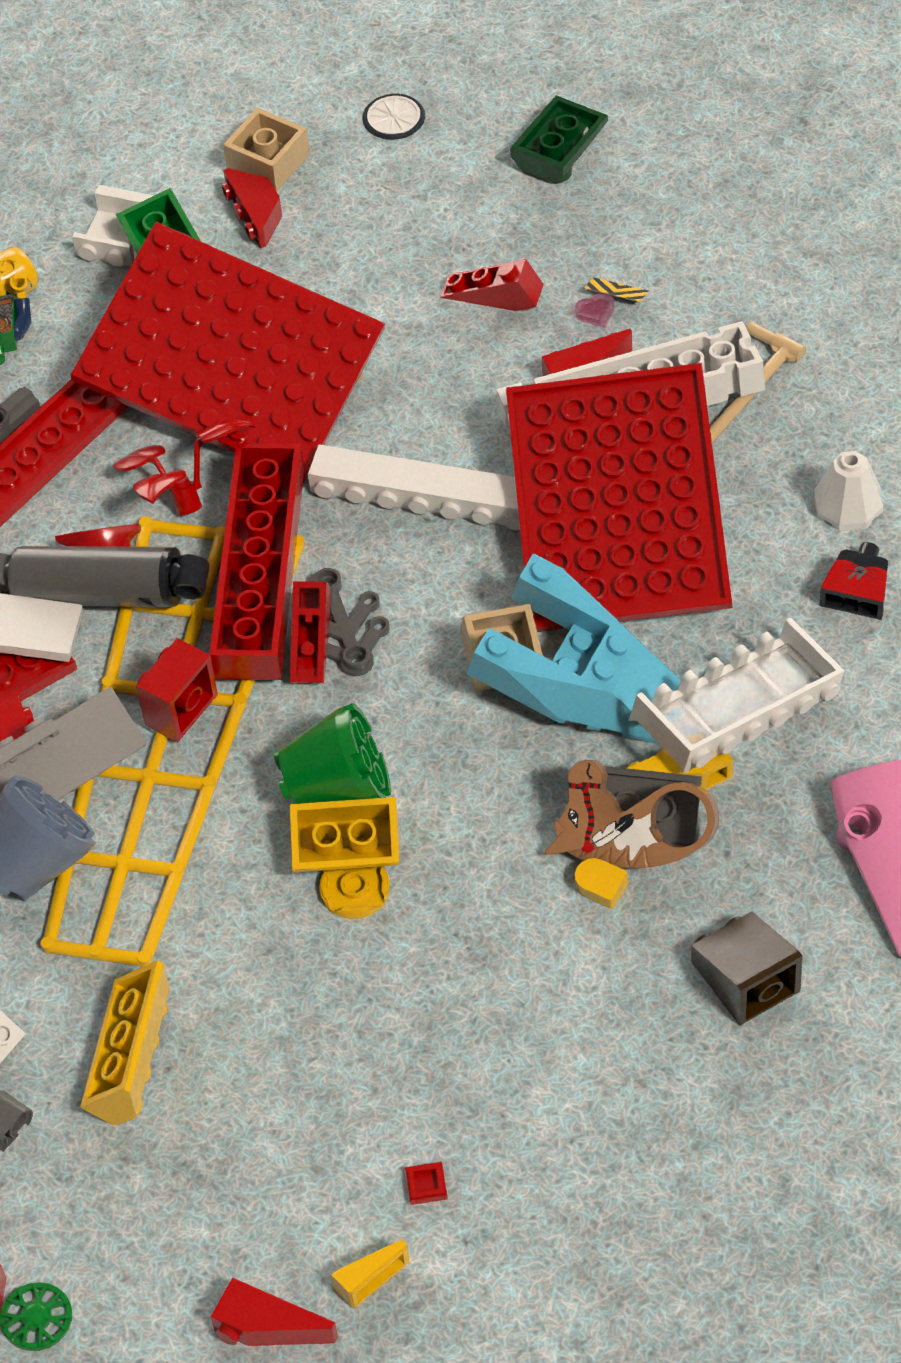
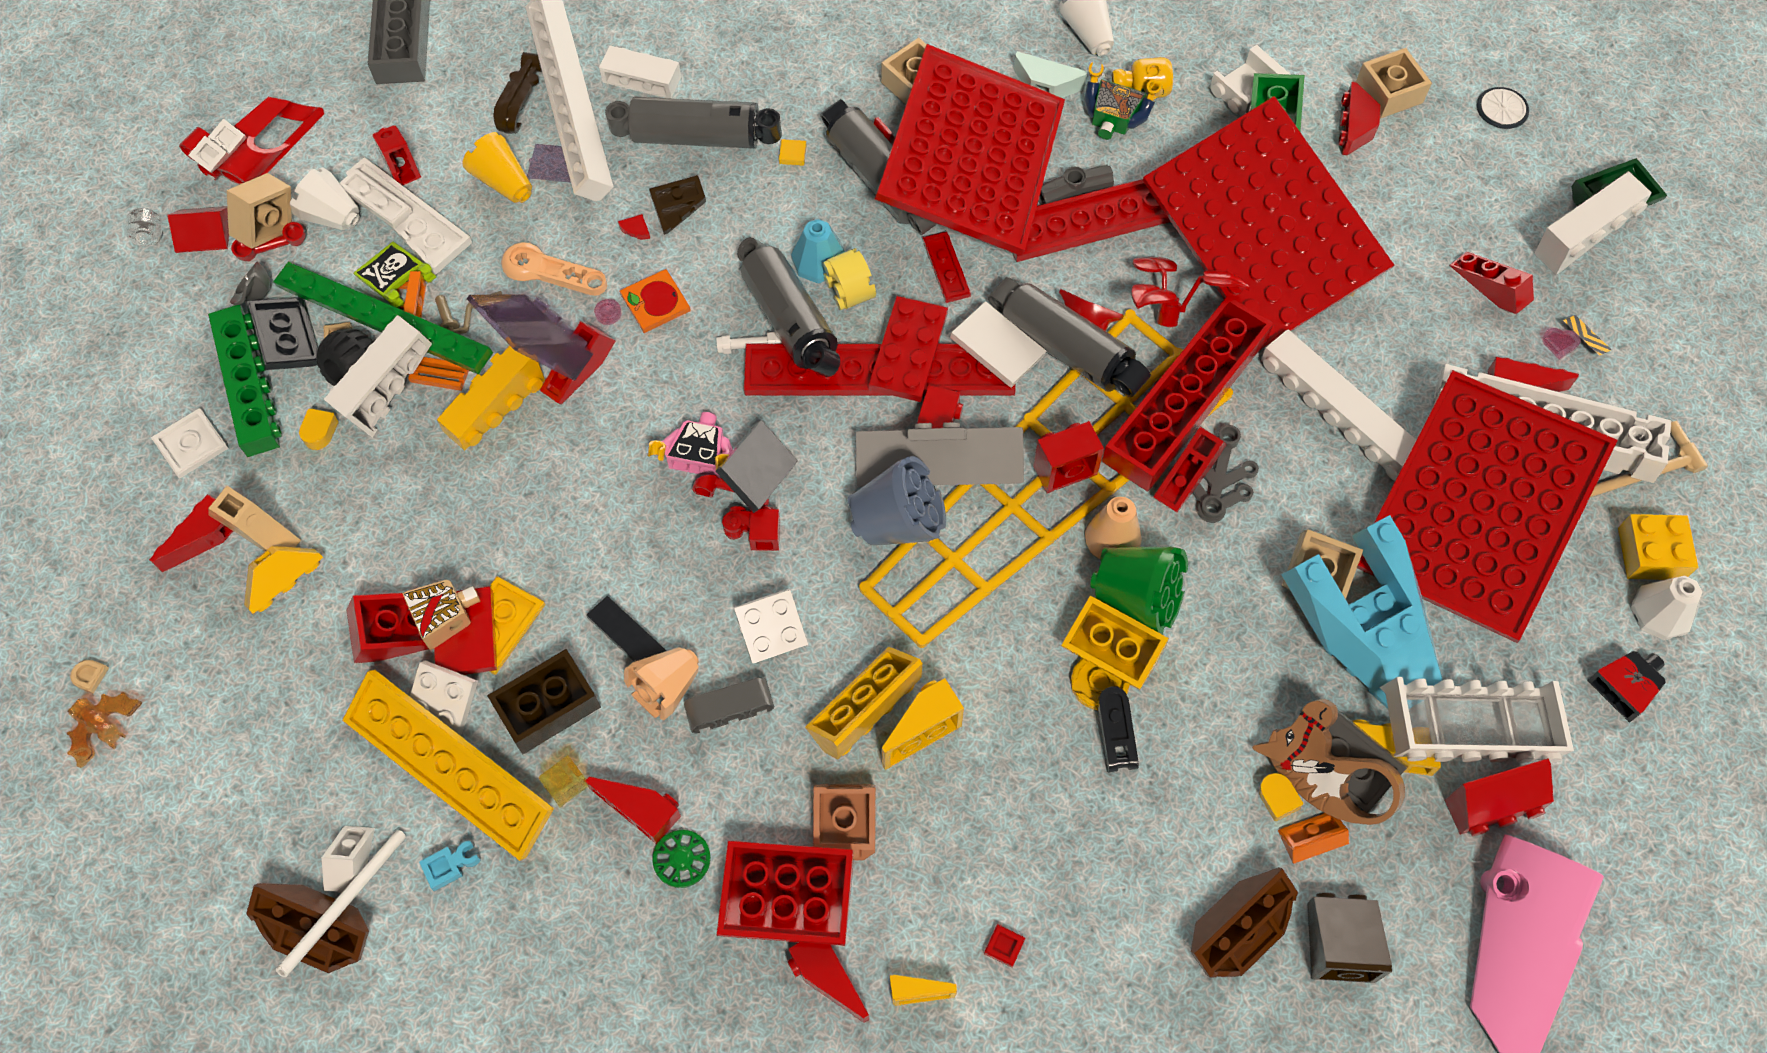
camera: 30 degrees right, 10 degrees up
none -> red slope [716,841,854,946]
none -> nougat slope [813,784,876,860]
none -> yellow slope [882,678,964,770]
none -> light nougat cone [1085,497,1142,559]
none -> black plate [1097,686,1139,773]
none -> reddish brown wedge [1191,867,1298,978]
none -> orange slope [1278,813,1349,864]
none -> red slope [1444,758,1554,837]
none -> white wedge [1534,172,1652,275]
none -> yellow brick [1618,514,1699,580]

